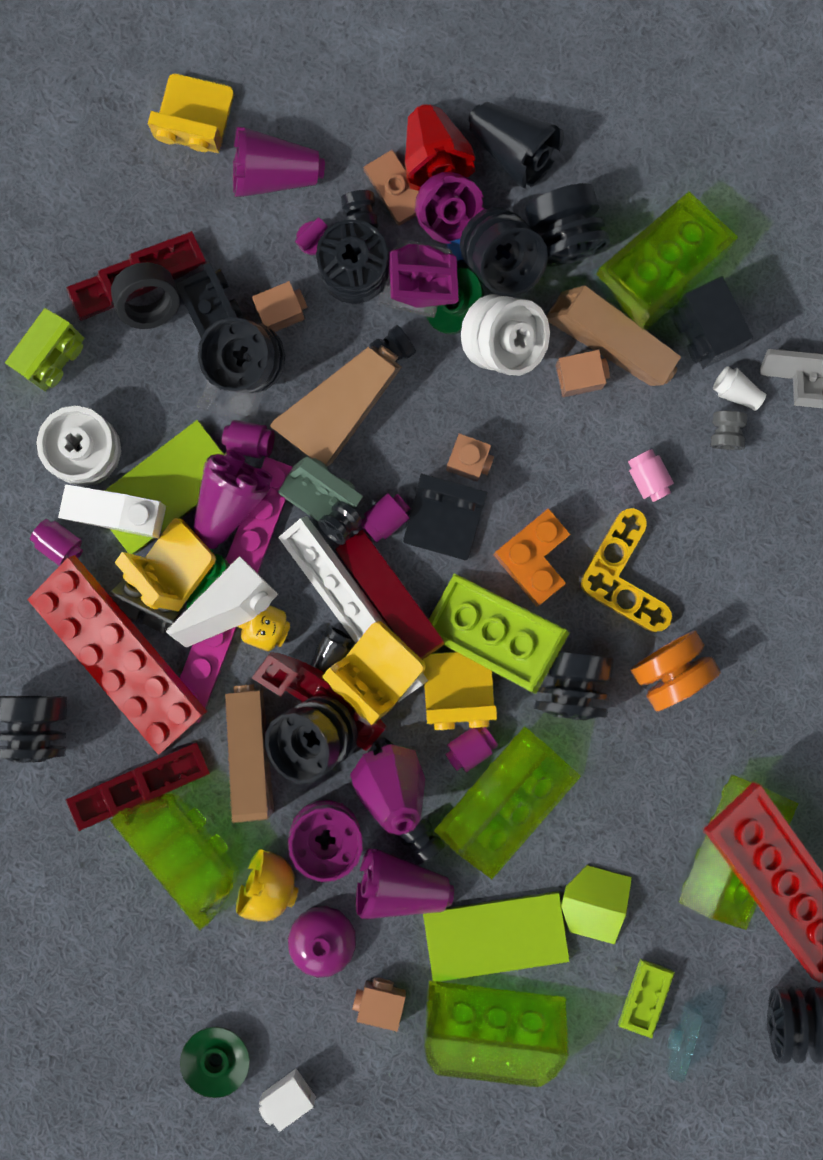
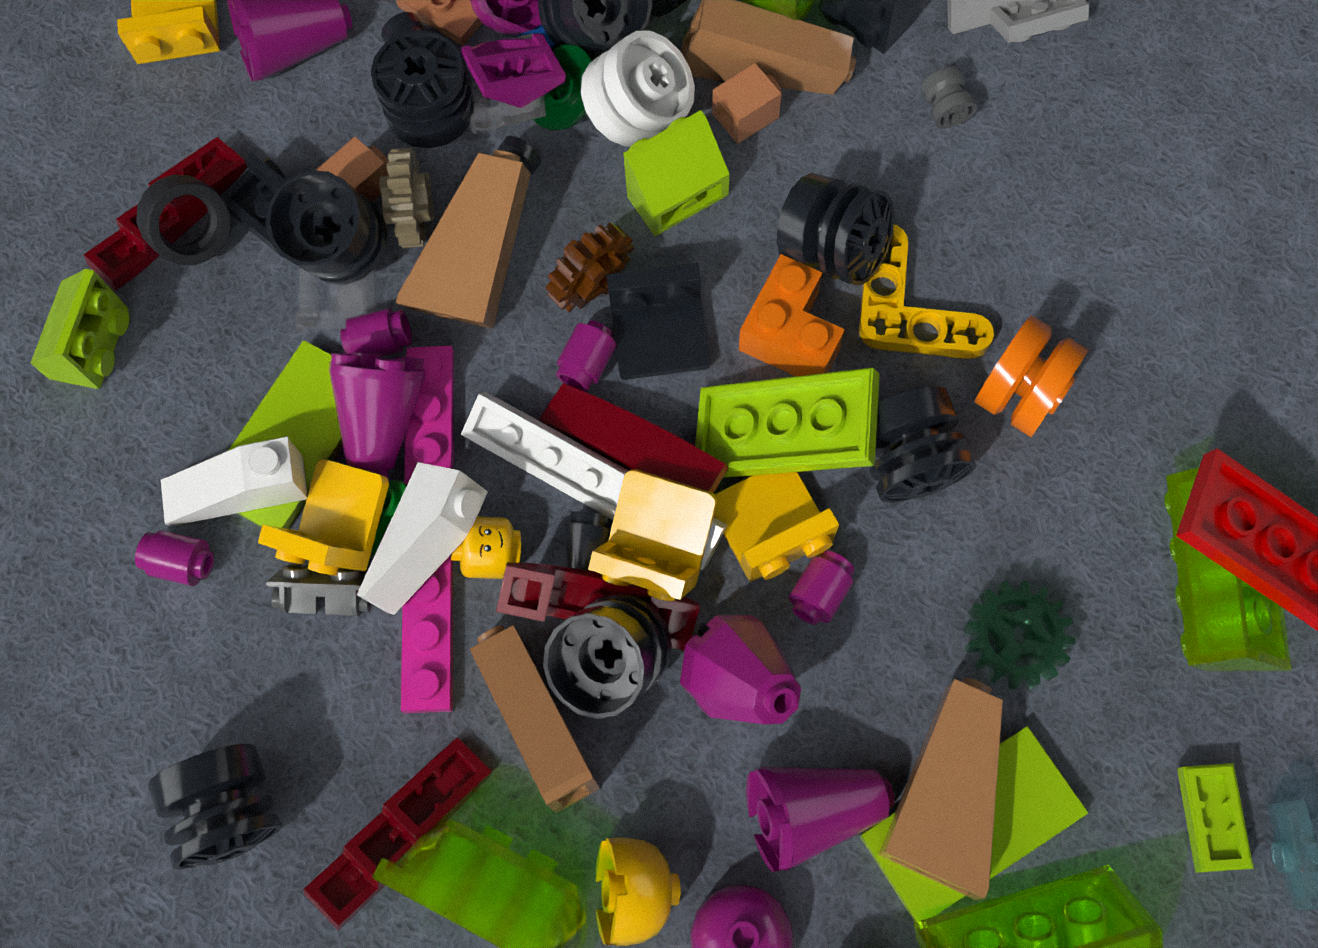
camera: 20 degrees left, 15 degrees down
plate [27,555,208,755] -> none
white wheel [36,405,121,486] -> none
sand green bracket [278,456,362,522] -> none
magenta wheel [288,799,363,882] -> none
magenta plate [294,217,328,255] -> none
black wheel [318,501,362,545] -> none
black wheel [398,817,445,865] -> none
clear neon green slope [434,726,581,879] -> none
nougat brick [446,433,494,482] -> none
lime slope [561,865,632,944] -> none
bright pink brick [628,449,674,502] -> none
white cone [713,366,766,411] -> none
none -> dark tan gear [379,148,435,248]
none -> reddish brown gear [545,222,634,312]
none -> lime slope [623,110,730,237]
none -> black wheel [777,173,895,286]
none -> medium nougat slope [878,678,1003,900]
none -> clear green gear [963,581,1076,690]

